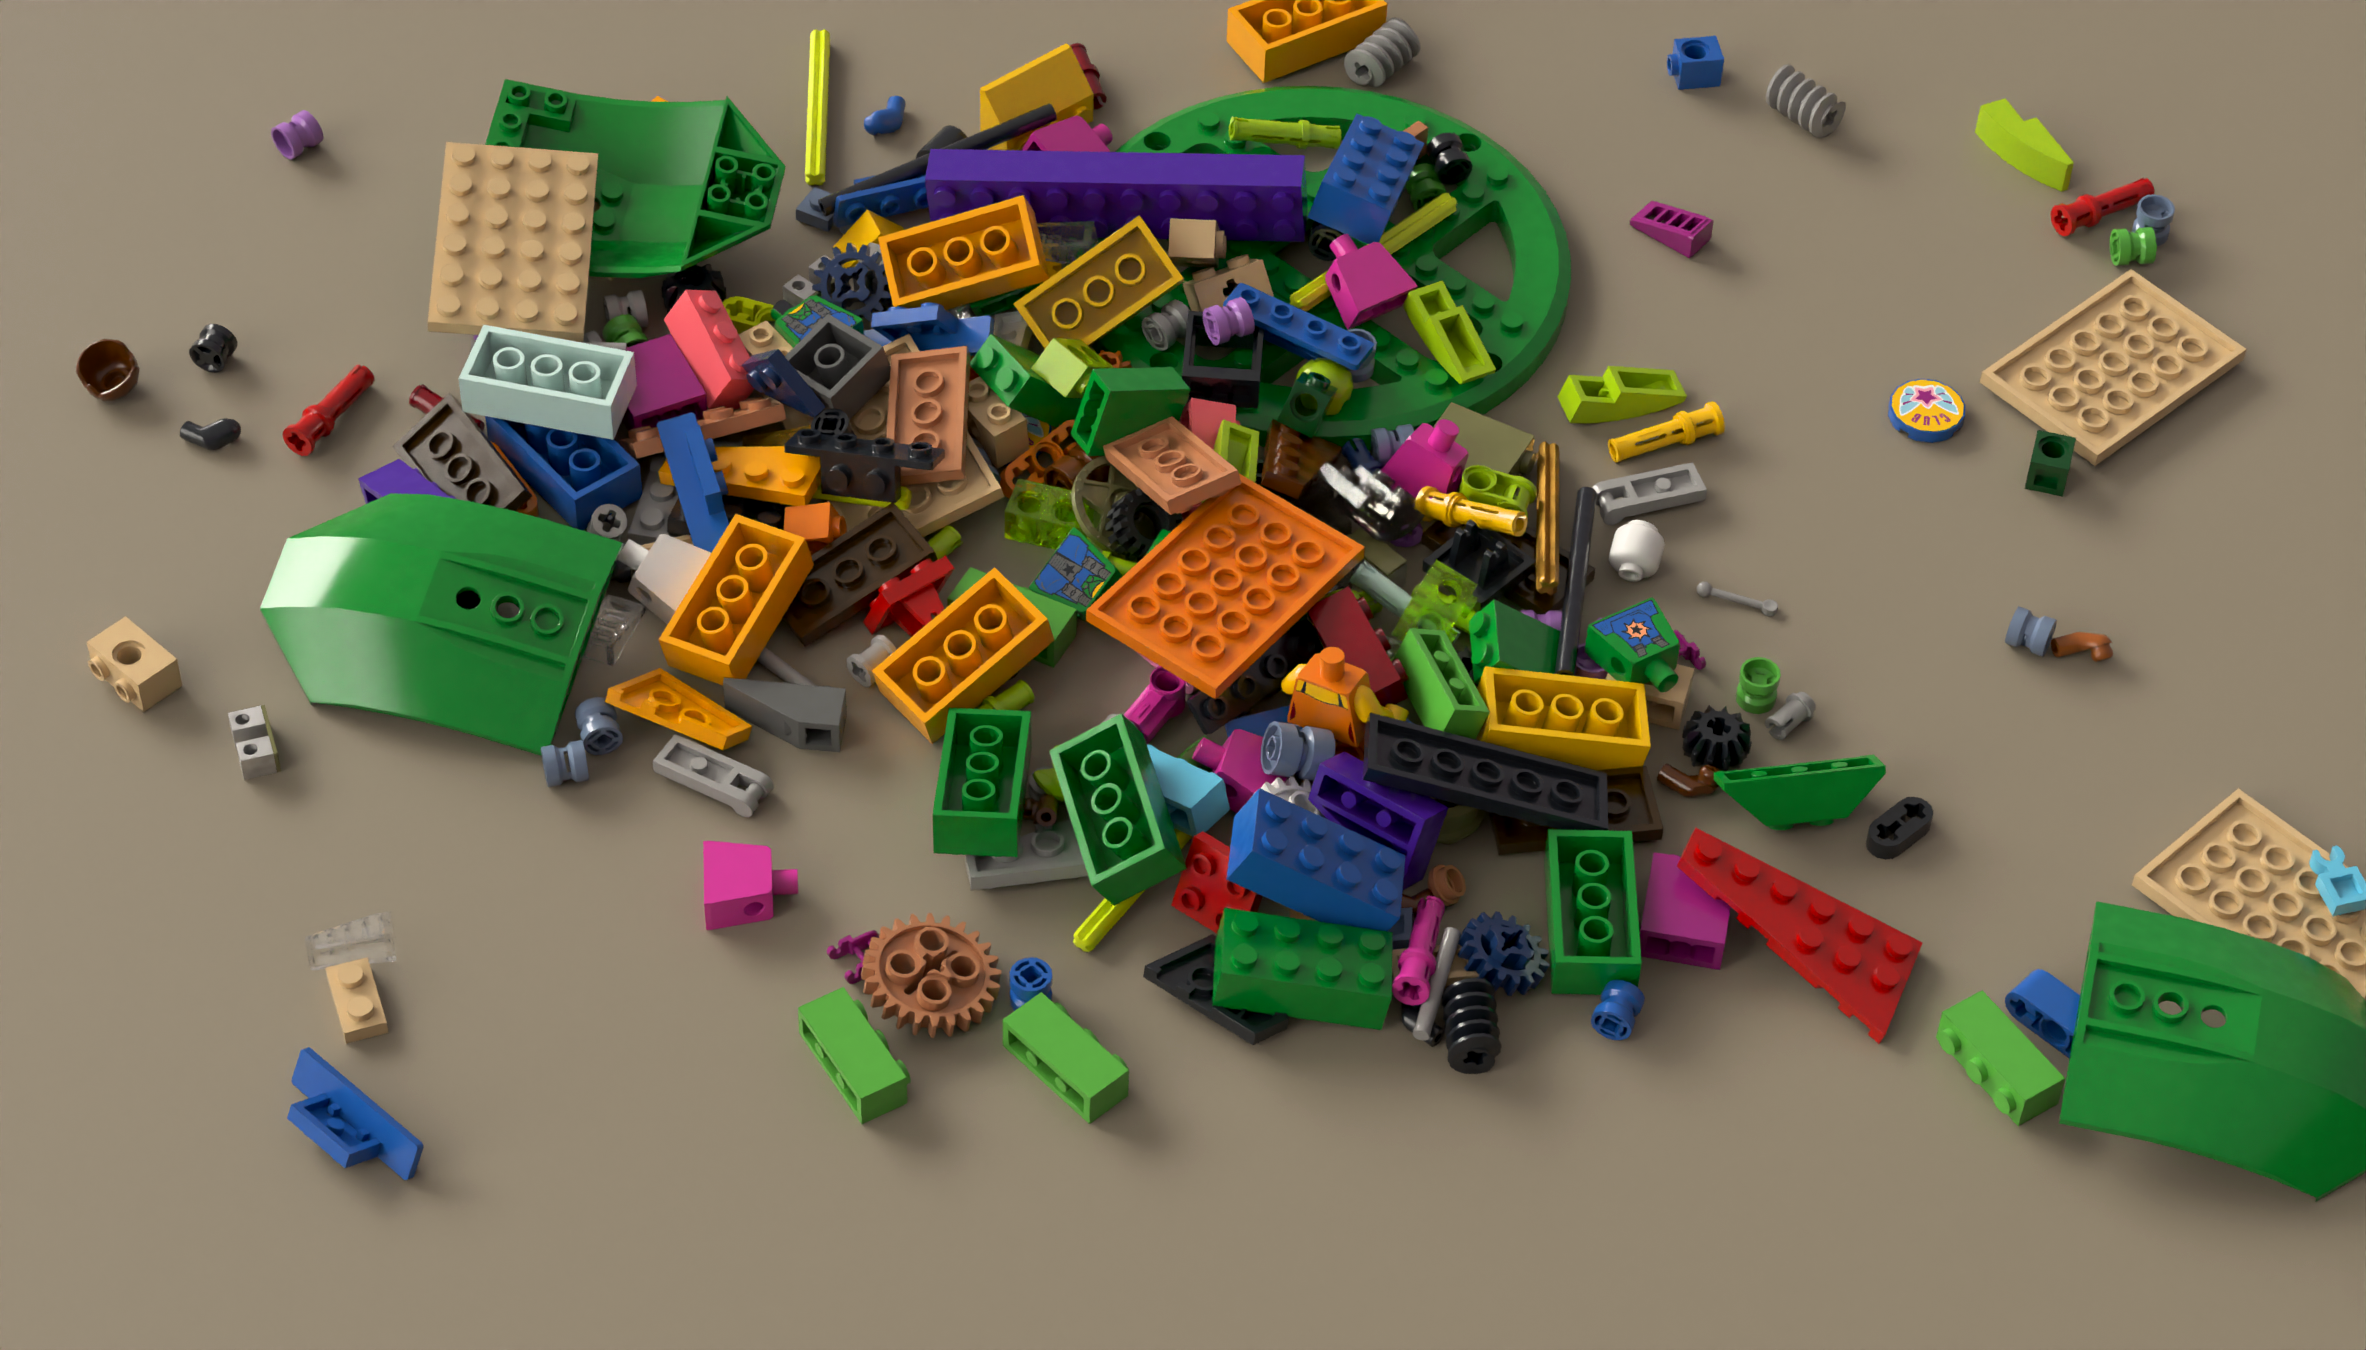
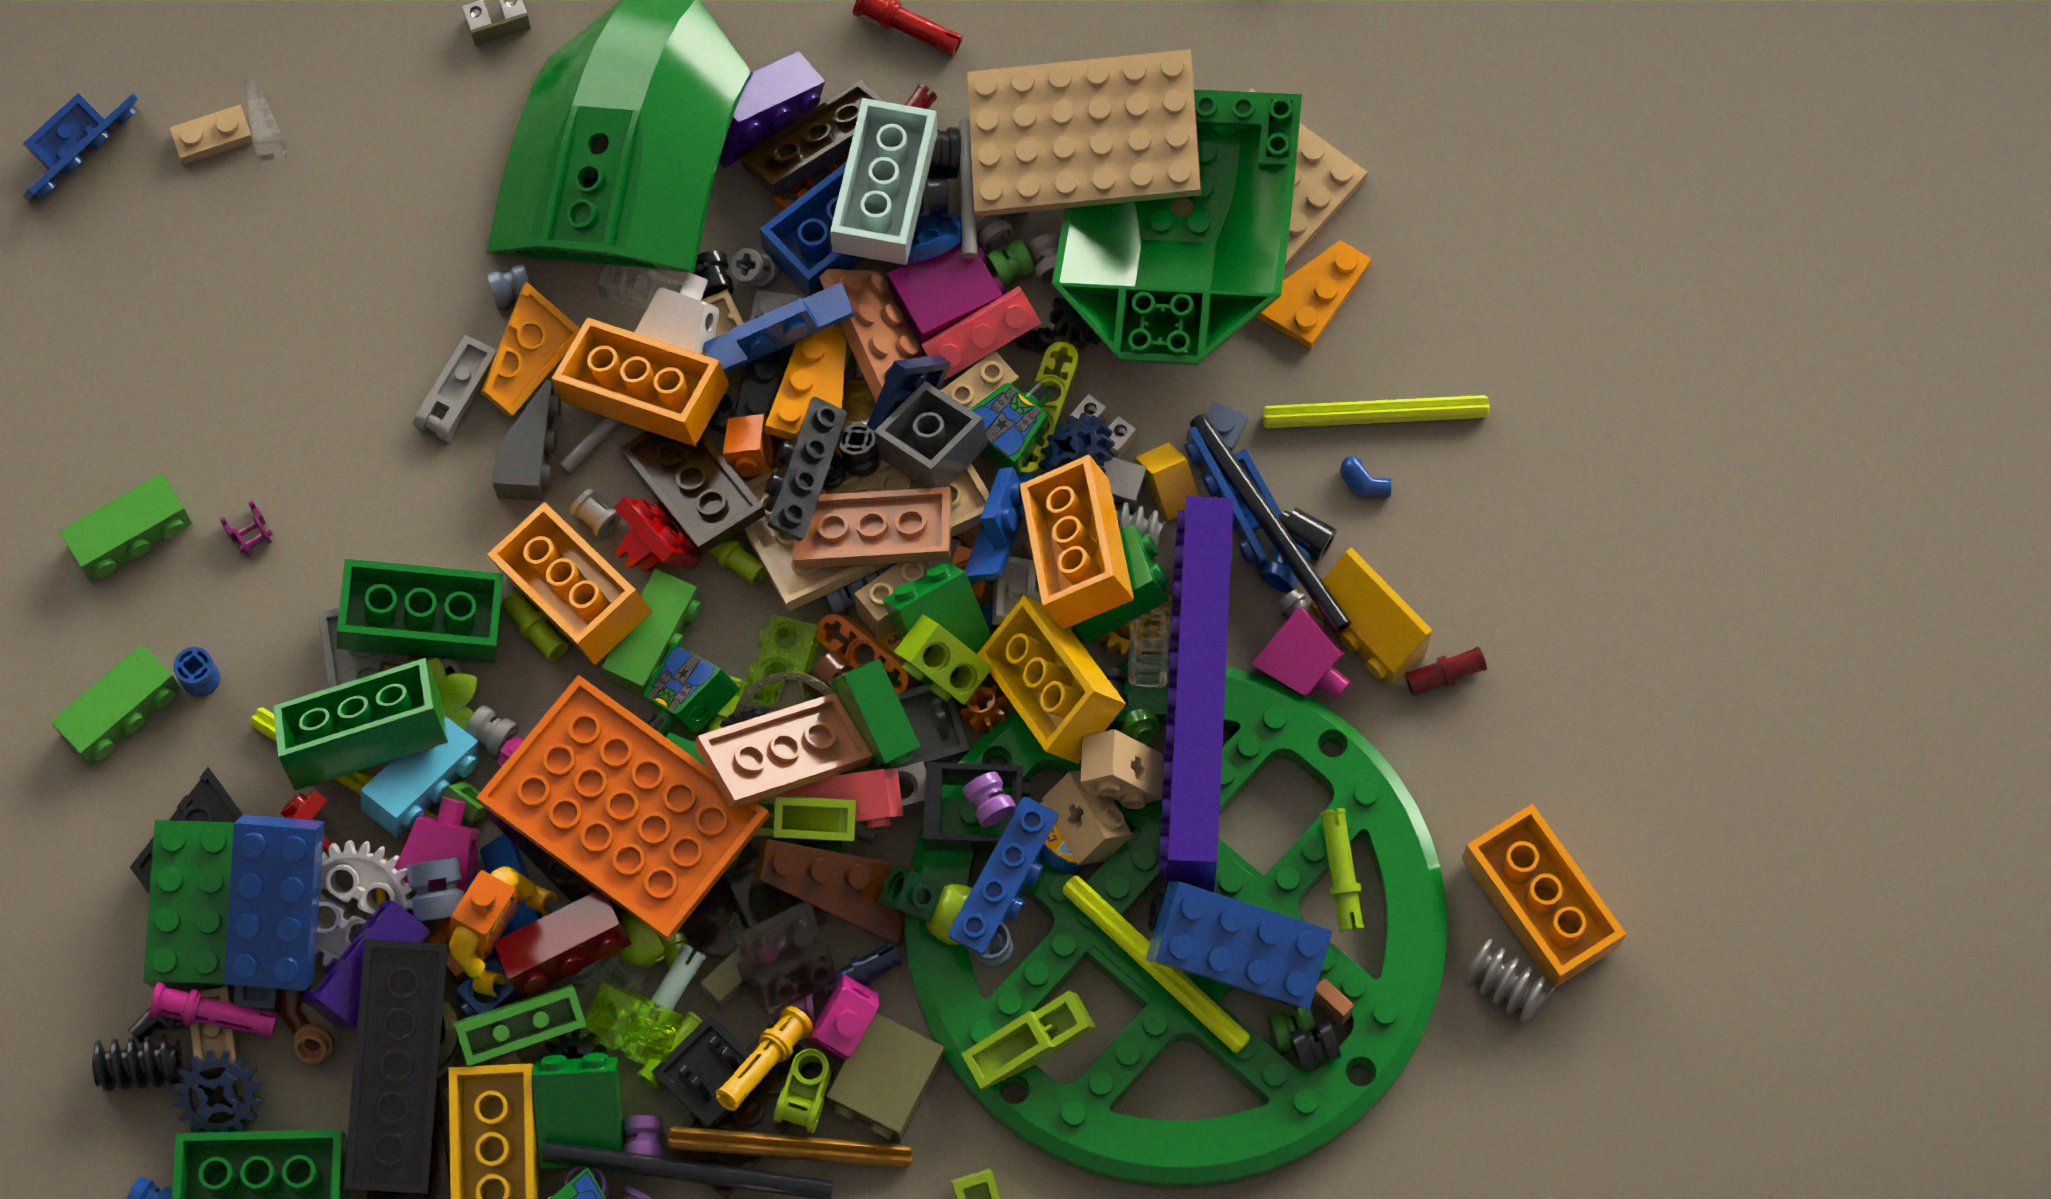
camera: 90 degrees right, 20 degrees up
sand blue wheel [541,740,589,787] -> none
dark pink torso [703,841,798,930] -> none
nougat gear [861,913,1001,1038] -> none
light grey wheel [1142,299,1190,351] -> none
dark pink torso [1325,234,1417,330] -> none
sand blue wheel [1371,424,1414,466] -> none
light grey bar [1413,927,1461,1041] -> none

